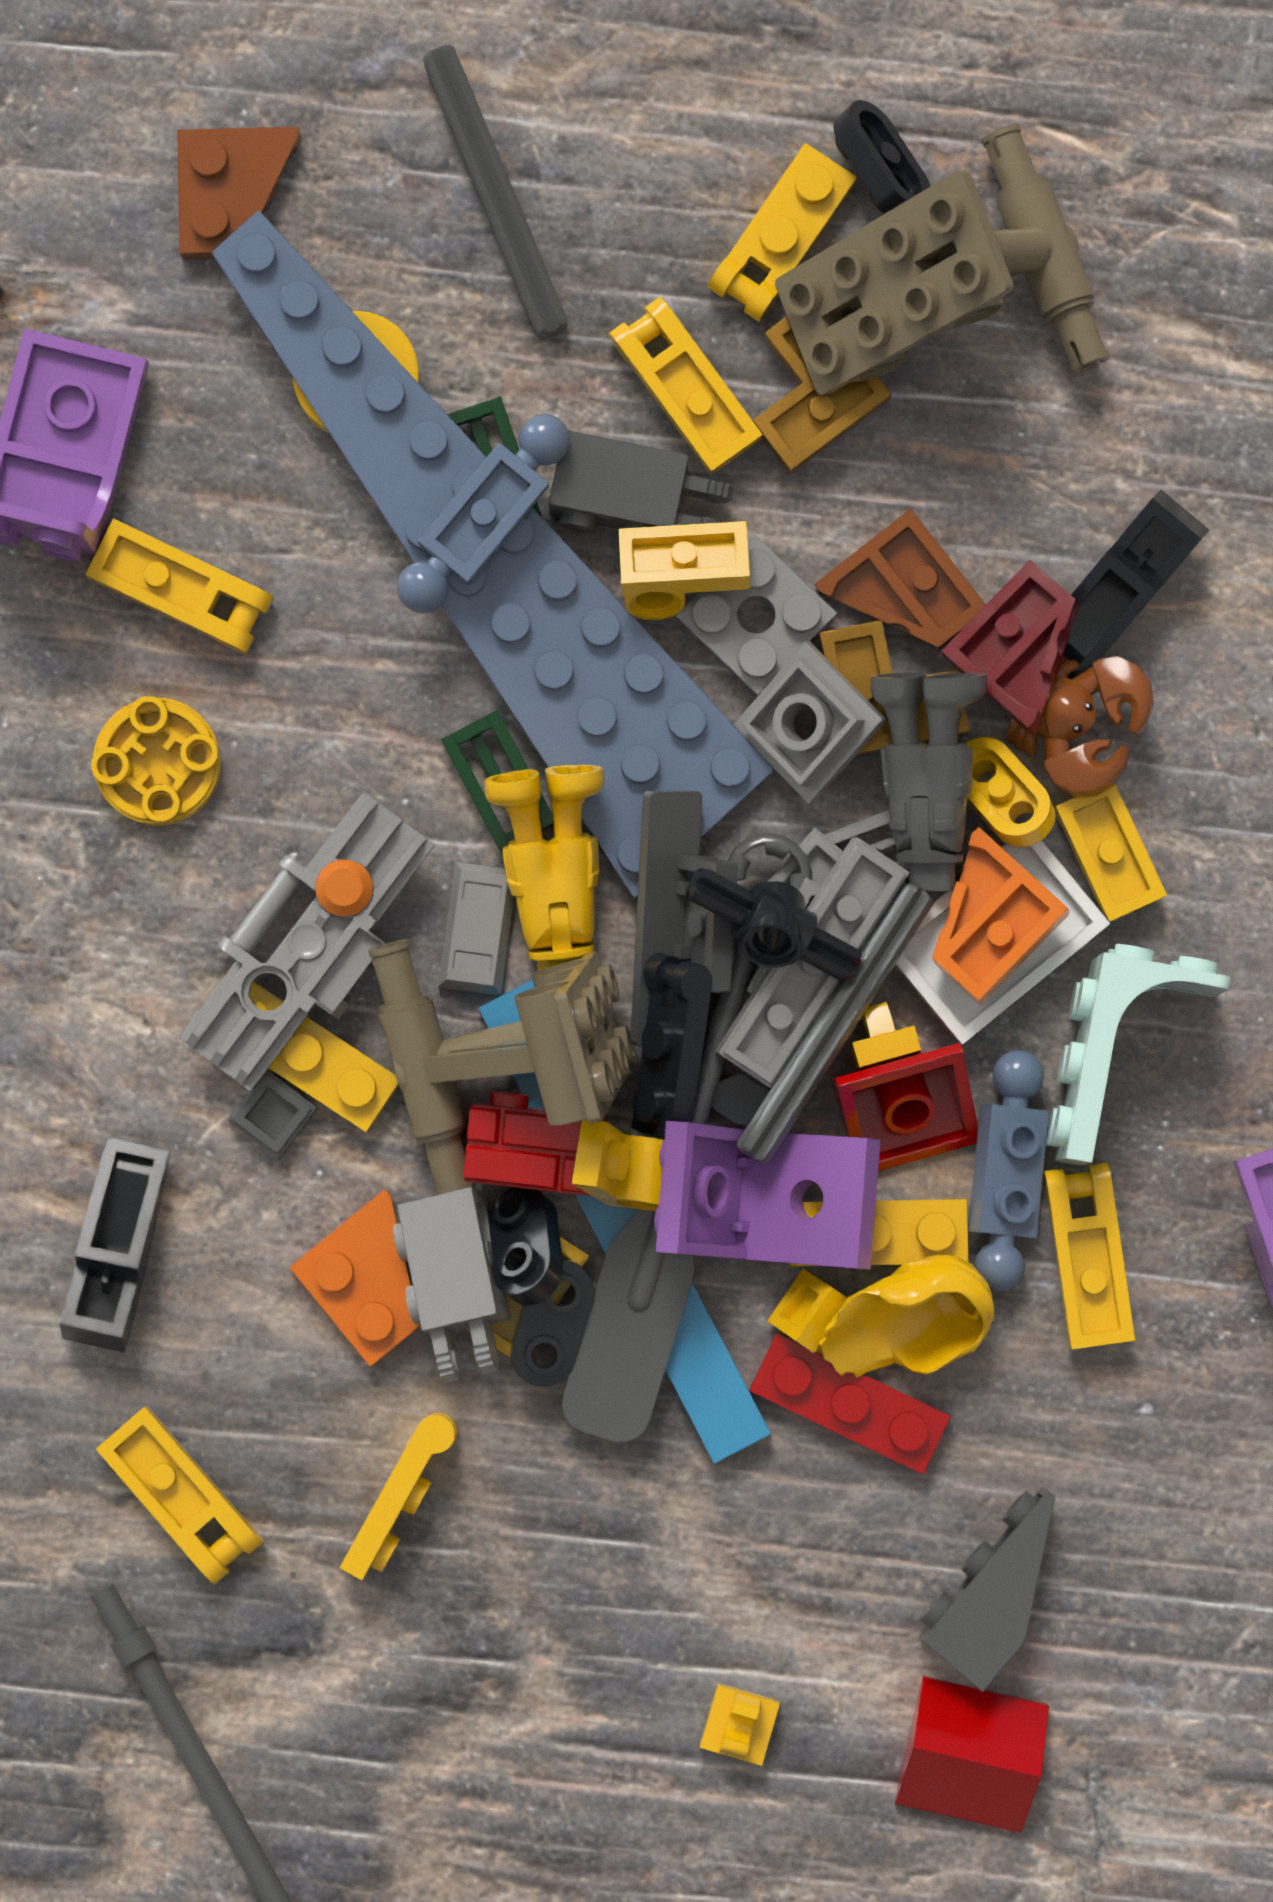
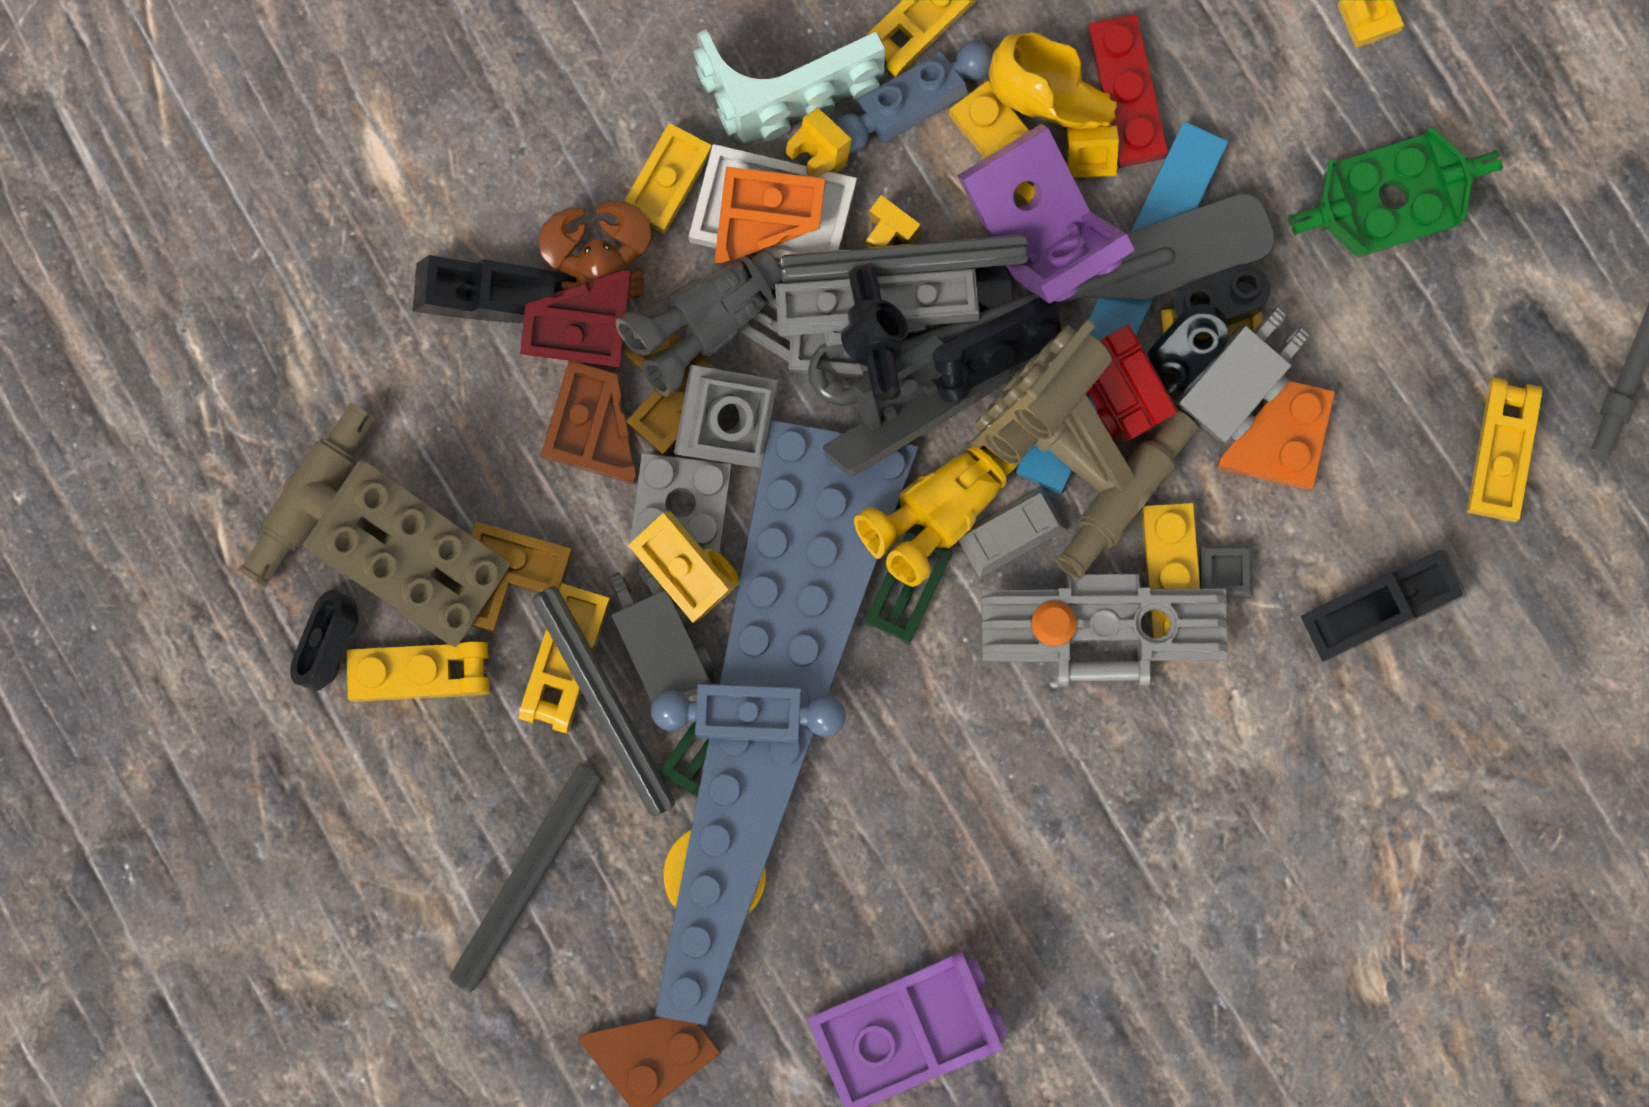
camera: 125 degrees left, 5 degrees down
yellow plate [85,518,274,654] -> none
yellow tile [91,696,222,826] -> none
yellow plate [339,1412,458,1580] -> none
yellow plate [572,1120,664,1211] -> none
red slope [831,1043,978,1171] -> none
yellow plate [965,737,1055,847] -> none
none -> dark grey axle [532,586,675,816]
none -> yellow tile [786,107,852,177]
none -> green plate [1288,127,1503,258]

